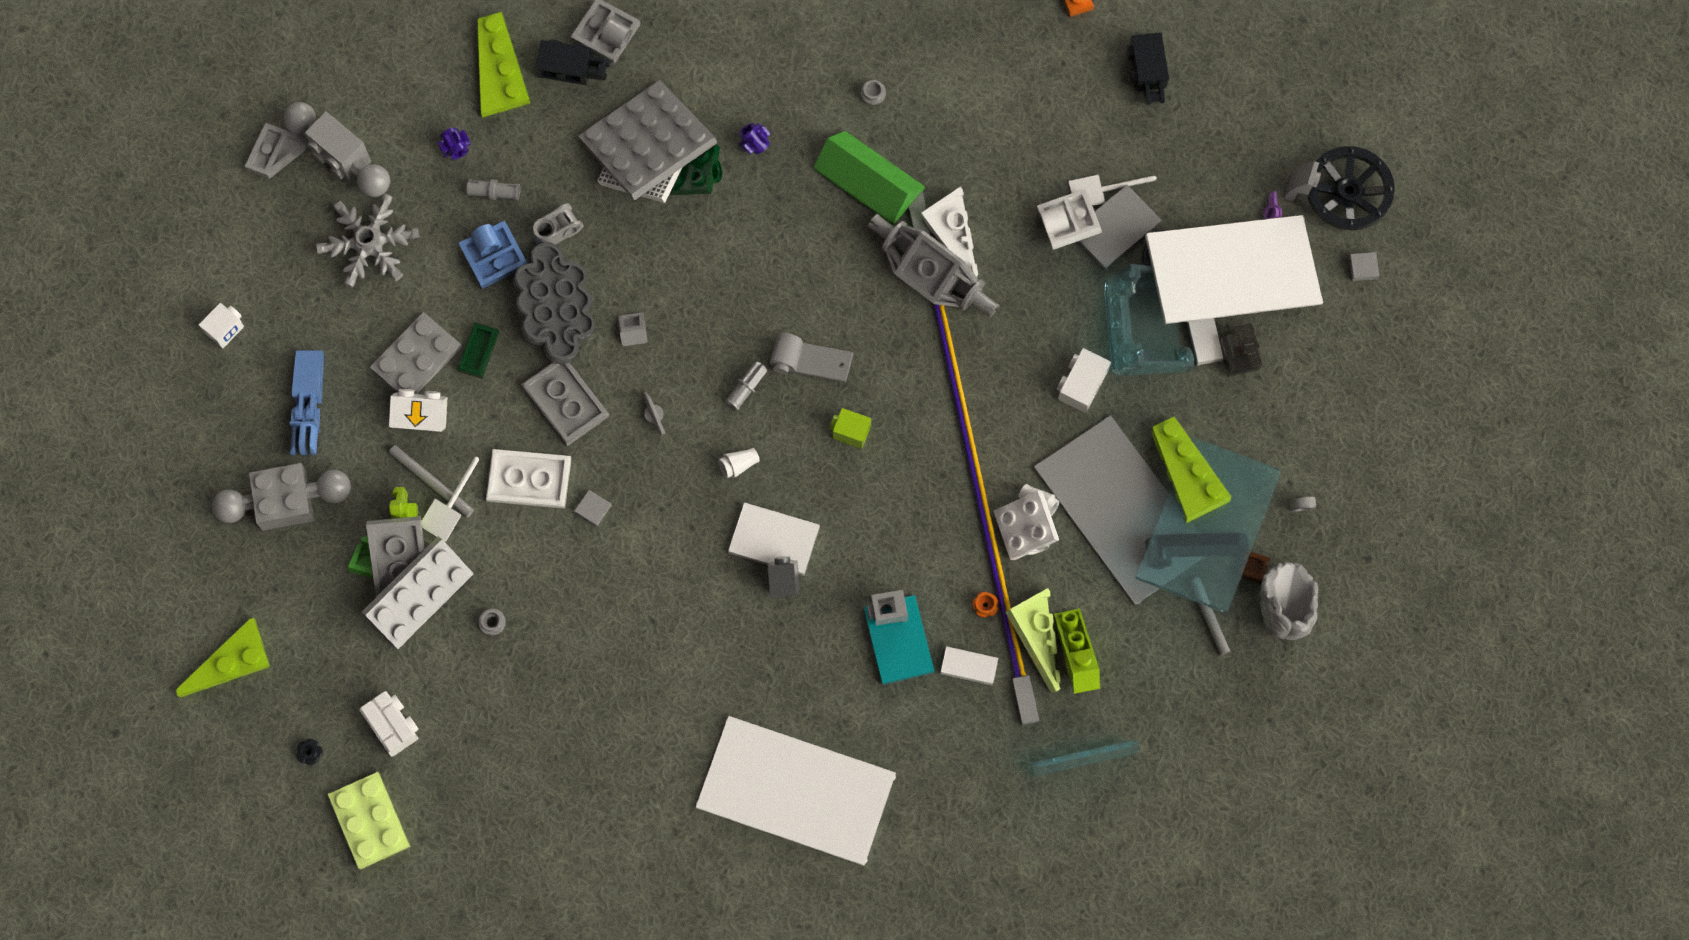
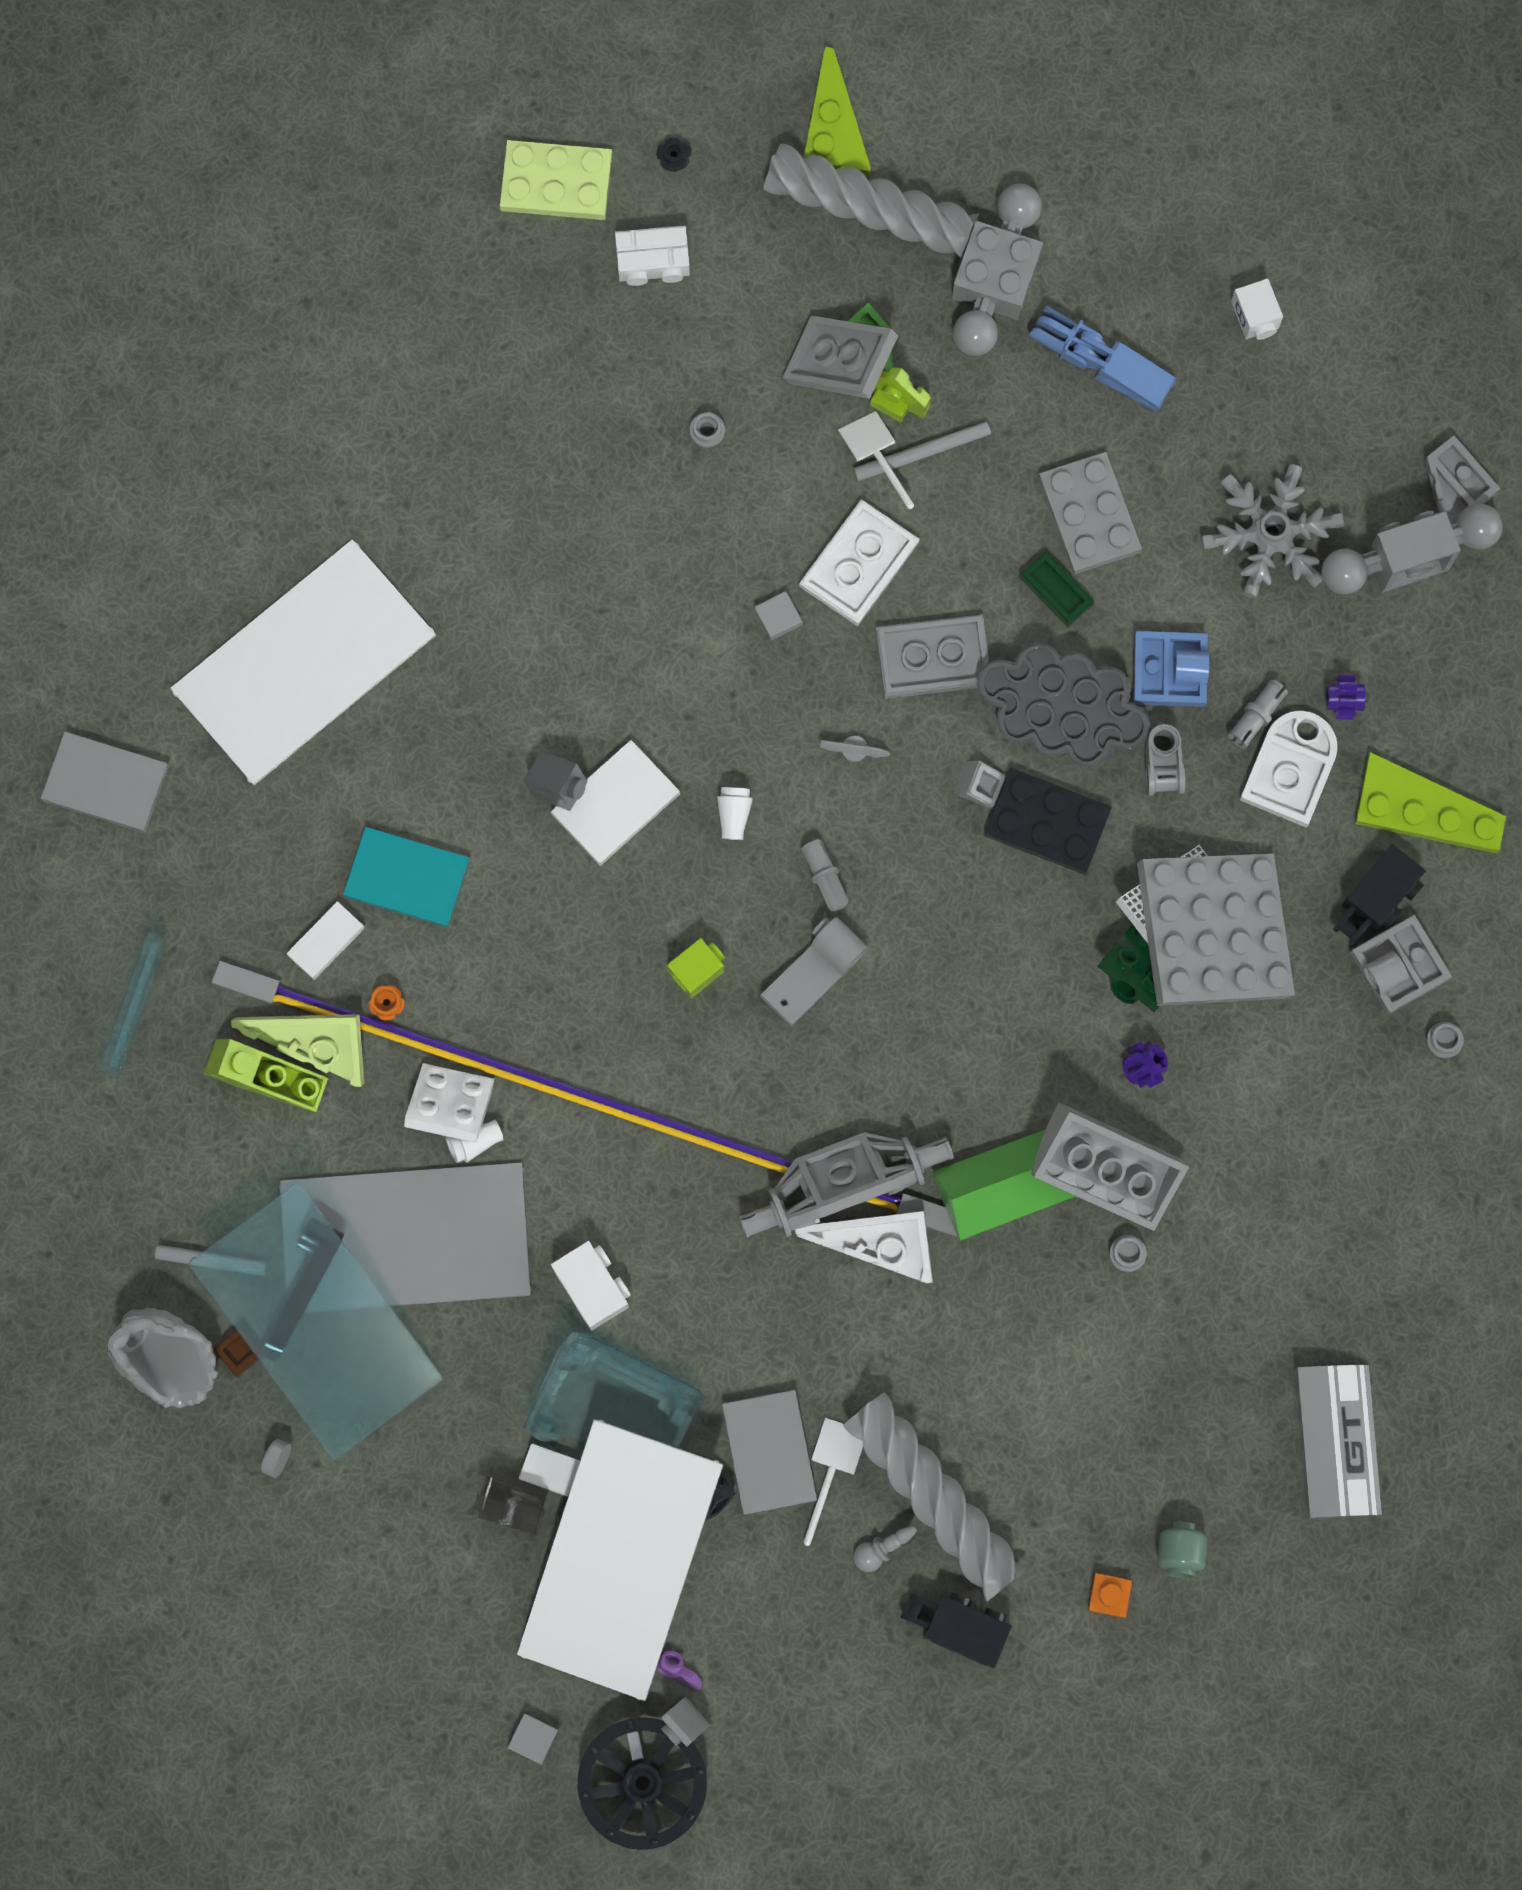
camera: 120 degrees right, 5 degrees up
plate [362,536,474,649] -> none
white brick [389,389,448,432] -> none
light grey brick [867,590,908,626] -> none
white plate [1037,189,1102,250] -> none
lime wing [1151,417,1231,523] -> none
none -> light grey tile [41,732,169,833]
none -> light grey piece [763,144,979,259]
none -> light grey piece [843,1392,1027,1602]
none -> light grey bar [853,1526,917,1572]
none -> black plate [984,768,1112,875]
none -> light grey slope [1031,1102,1189,1231]
none -> white tile [1240,711,1337,828]

